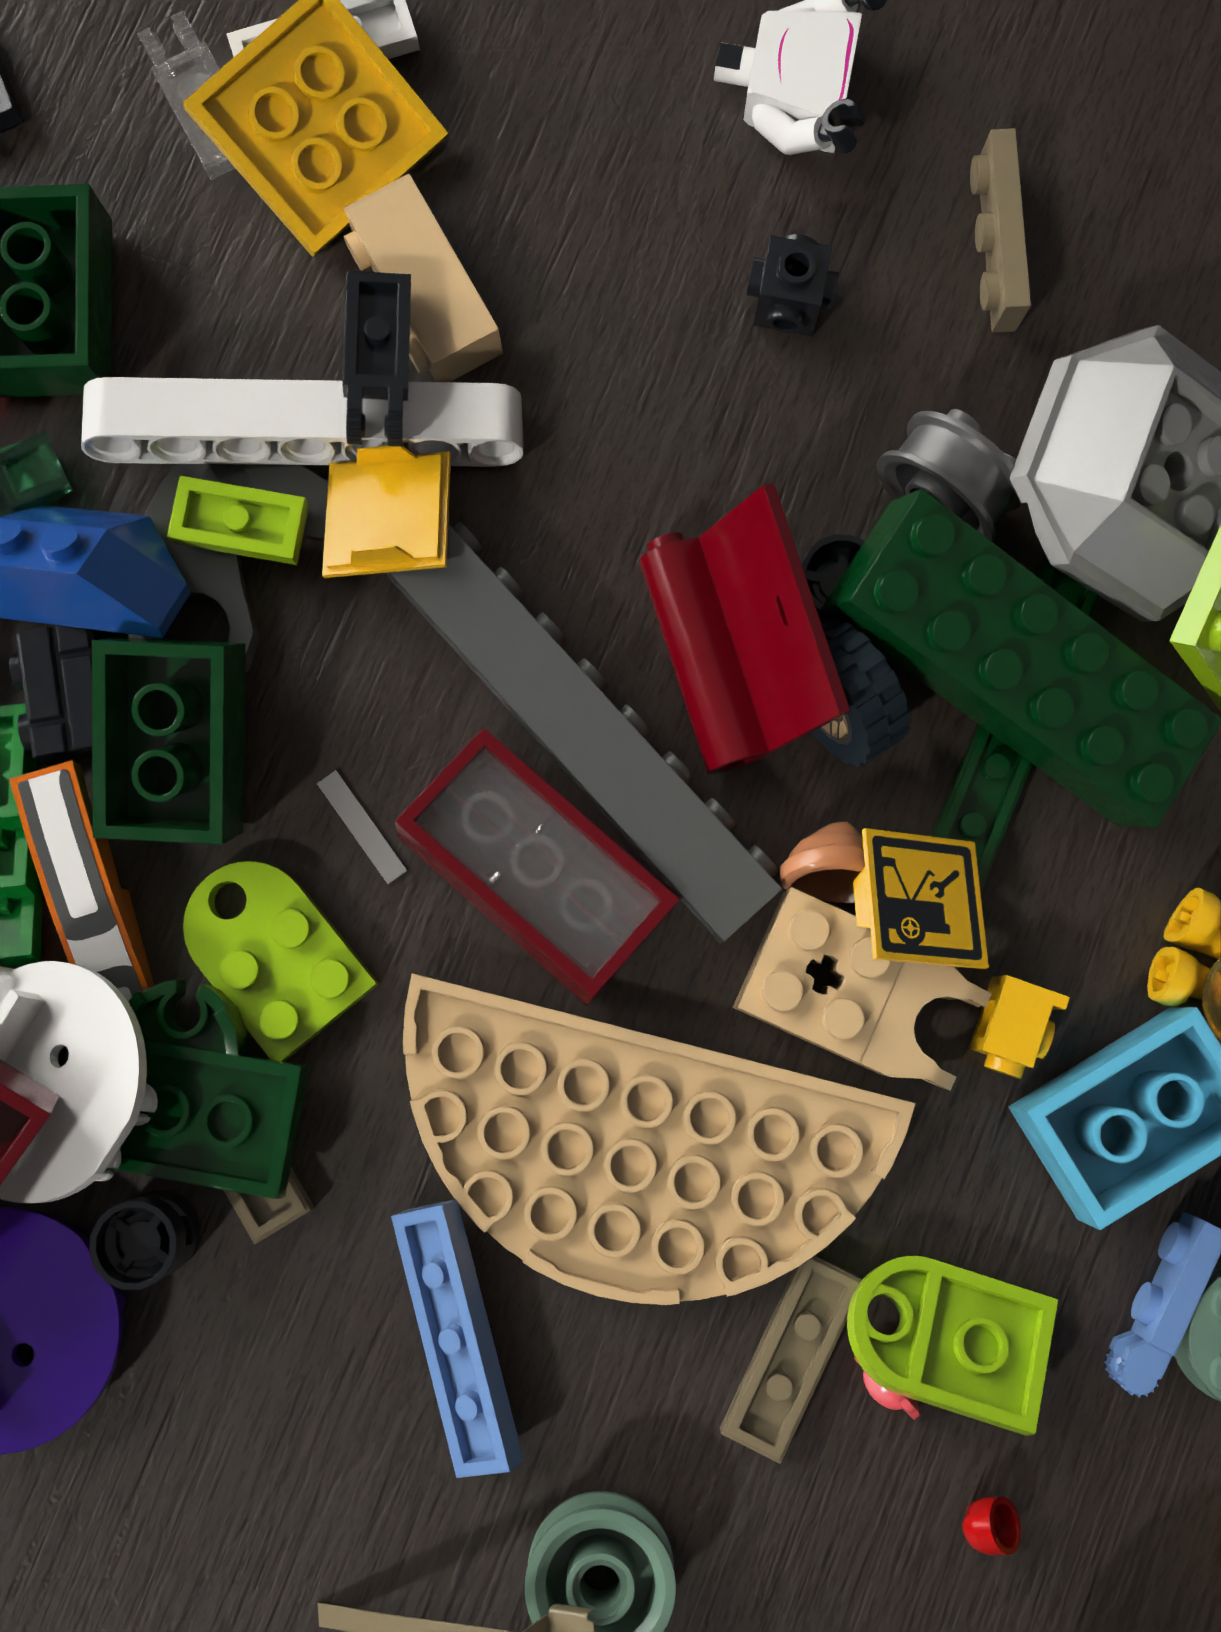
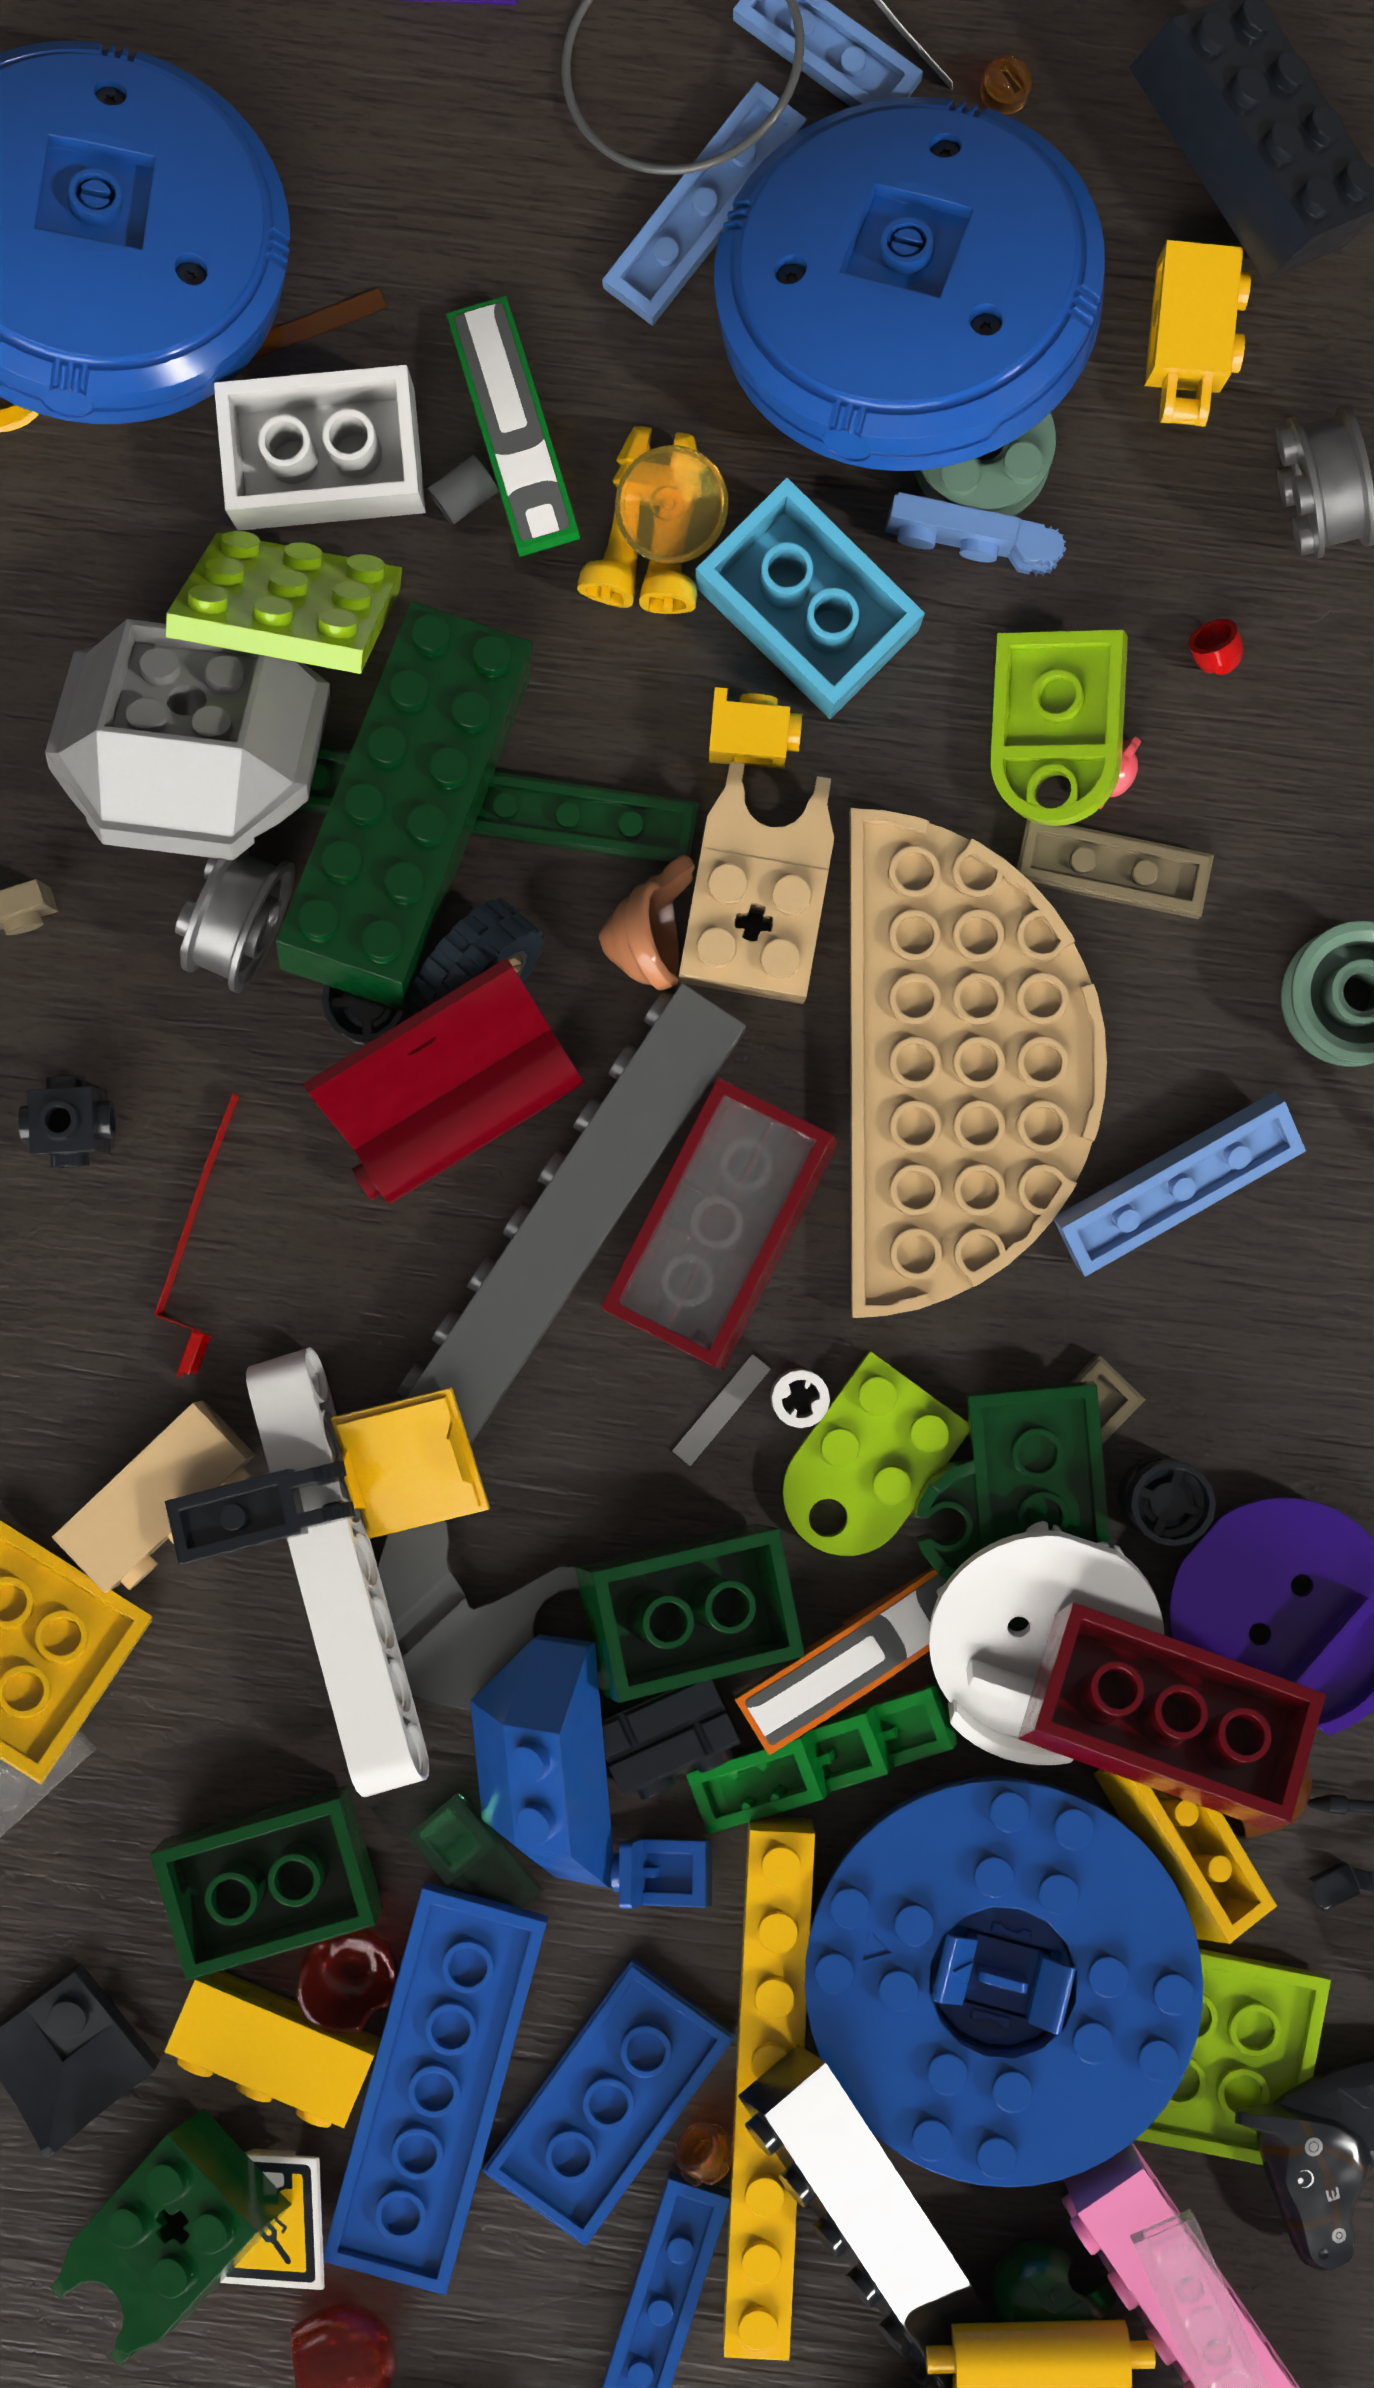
camera: 105 degrees left, 5 degrees up
lime plate [167,476,309,565] -> none
piece [853,828,989,969] -> none
none -> red piece [155,1094,240,1377]
none -> white gear [770,1368,830,1428]

